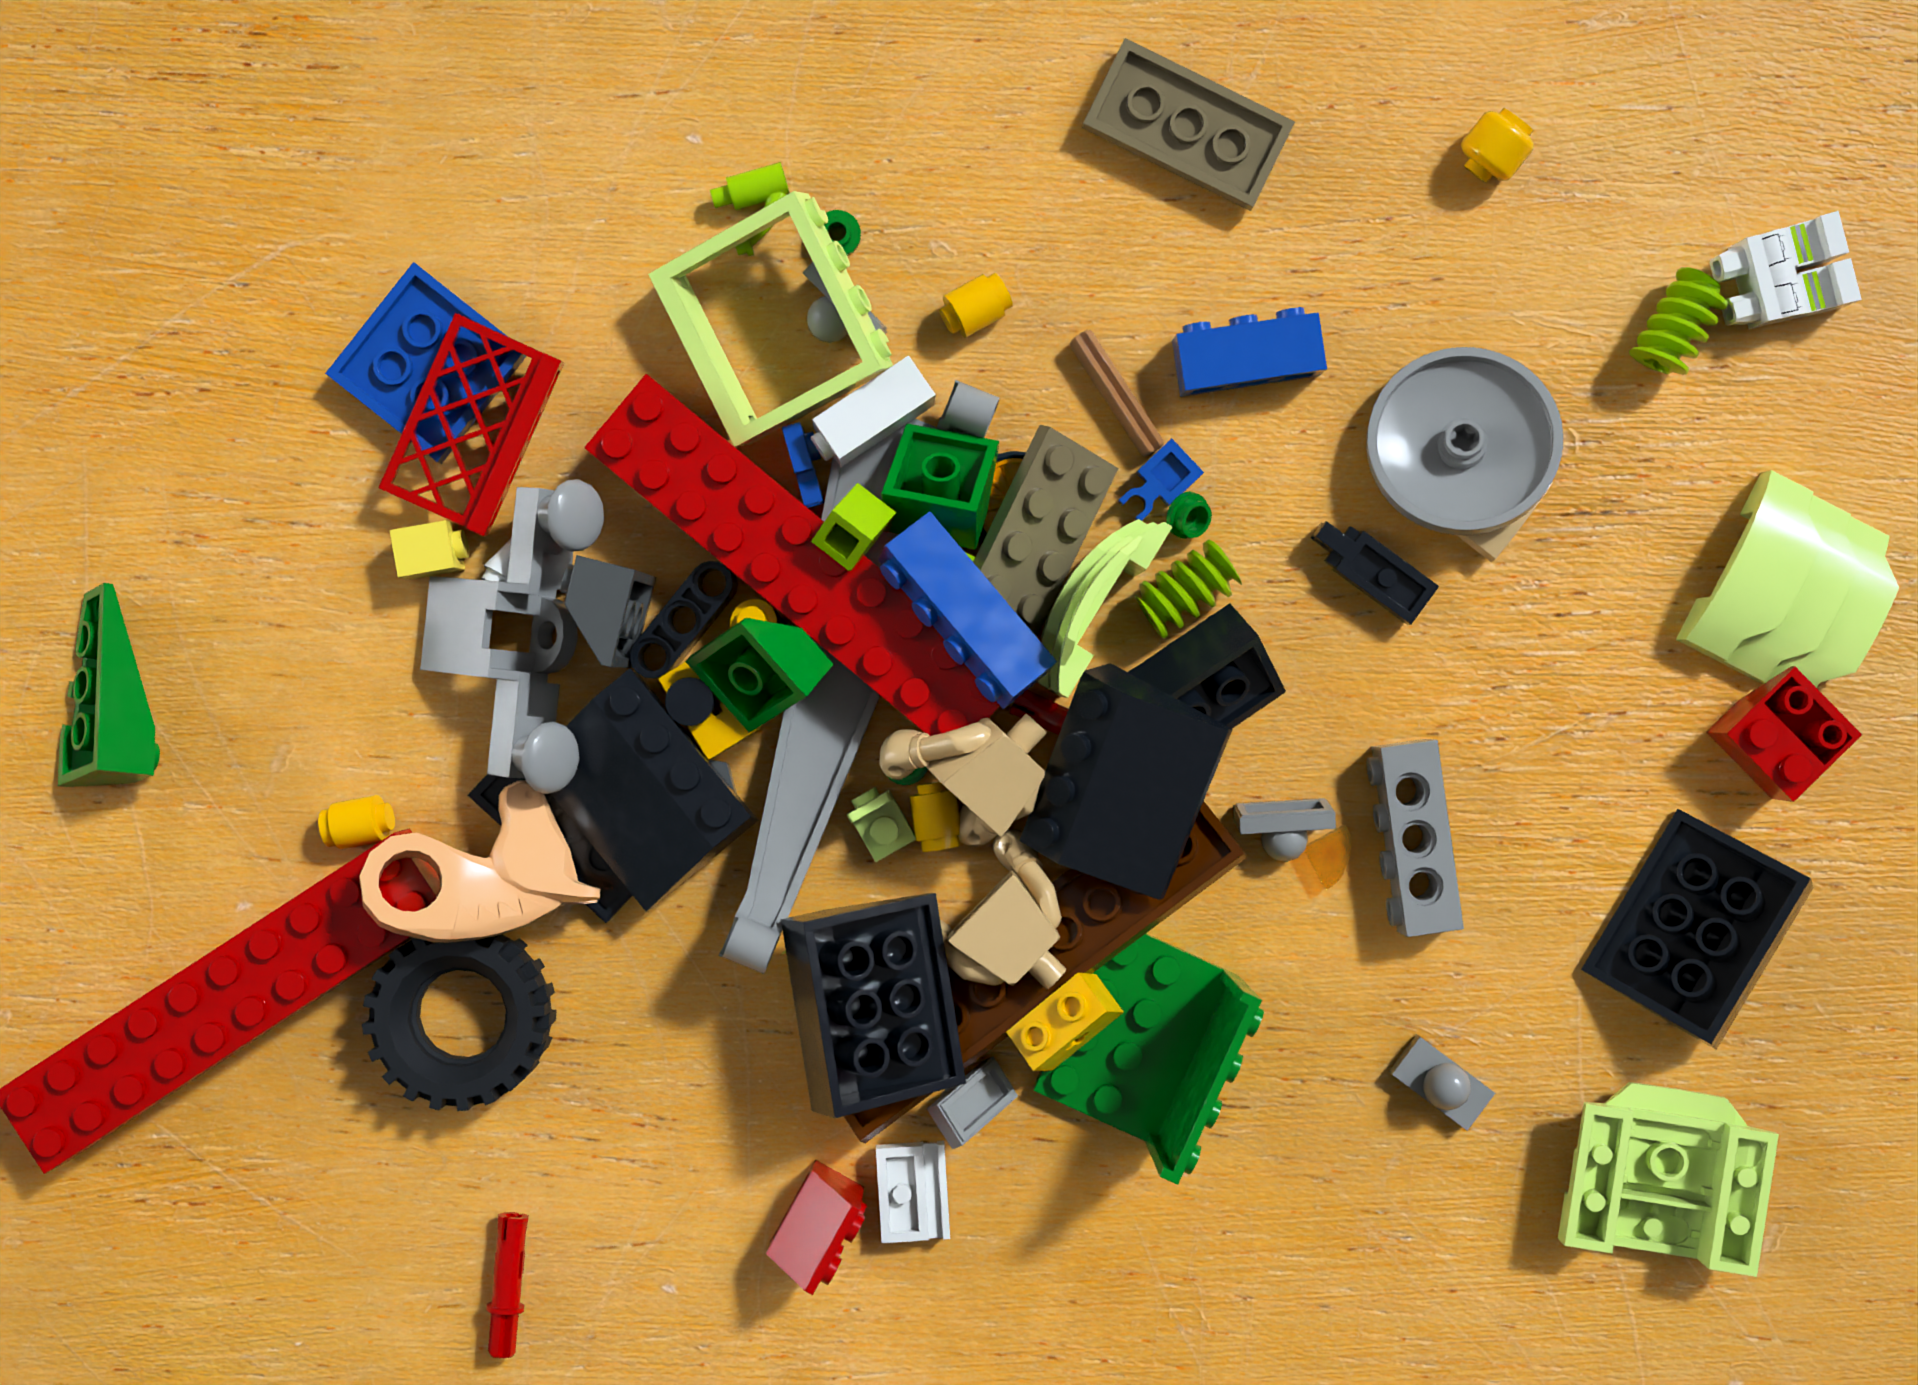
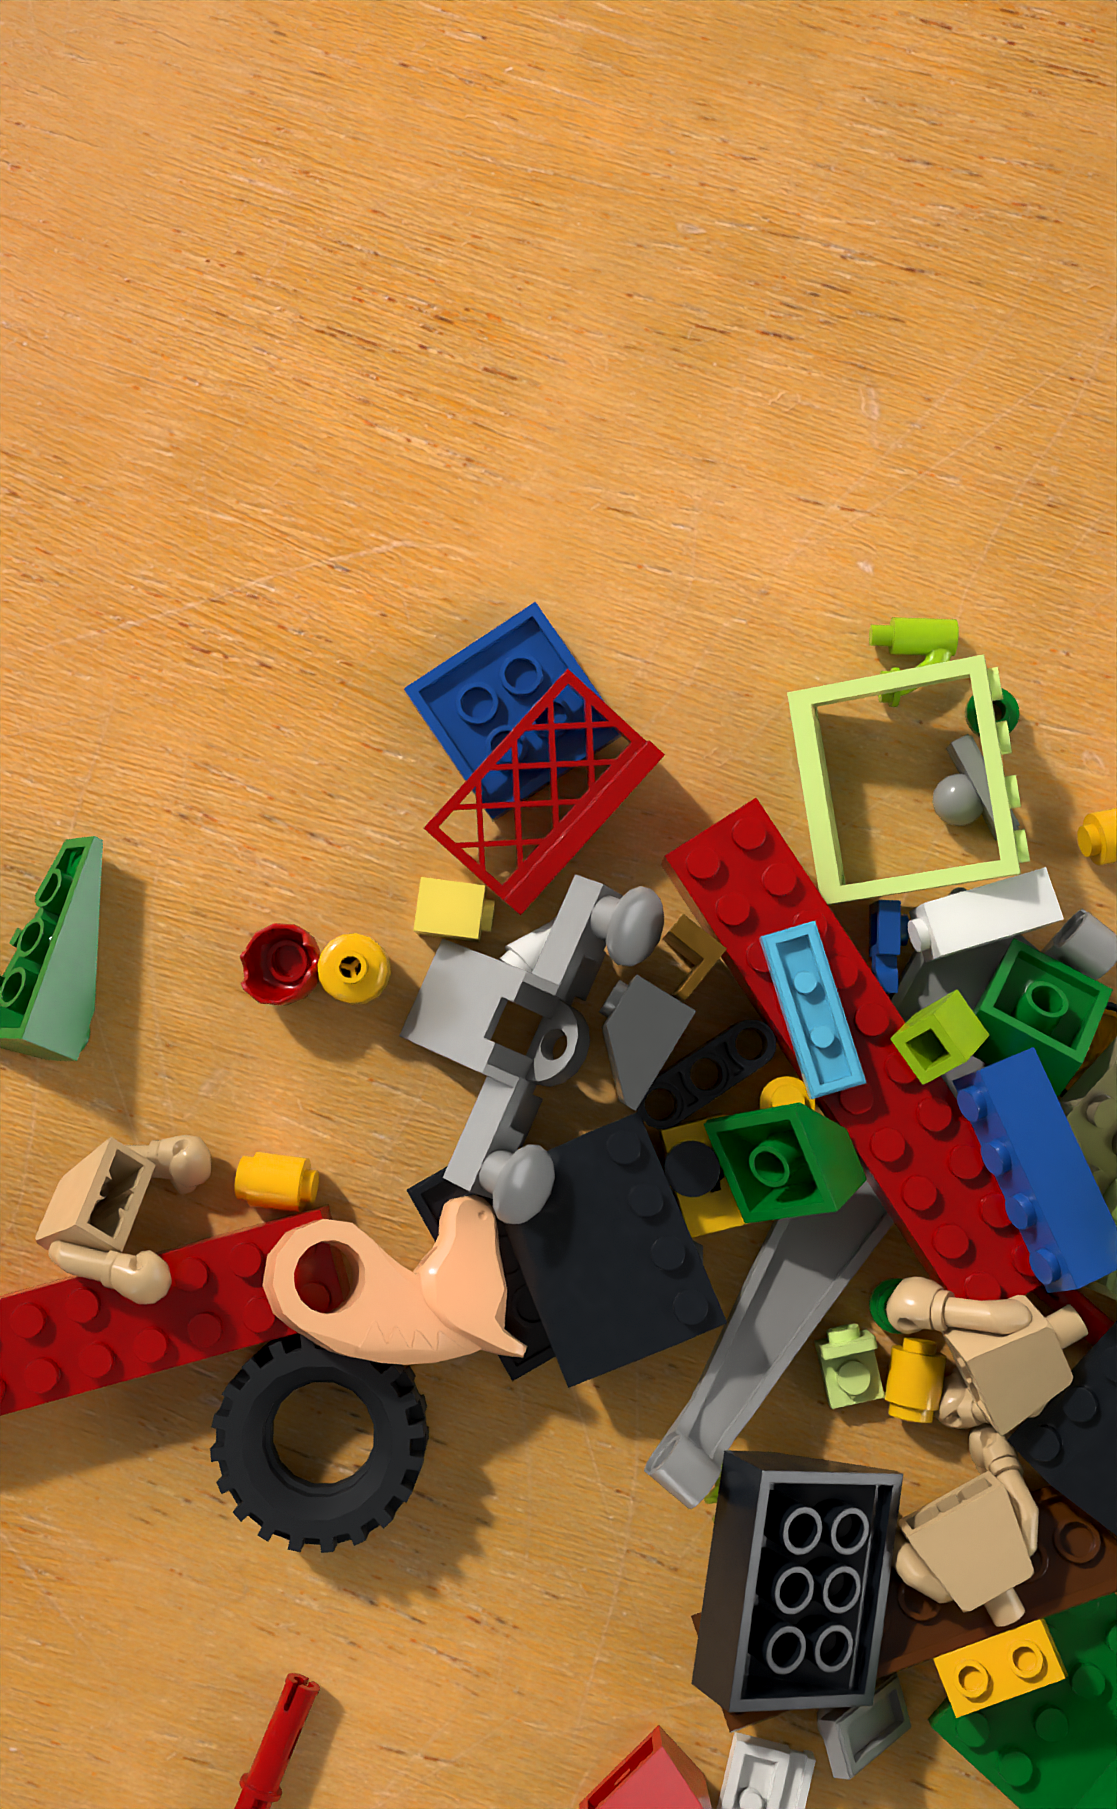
camera: 15 degrees right, 5 degrees down
none -> tan torso [35,1135,212,1304]
none -> red hair [240,923,321,1006]
none -> yellow head [317,933,391,1005]
none -> pearl gold panel [662,914,727,1002]
none -> medium azure tile [759,921,866,1099]

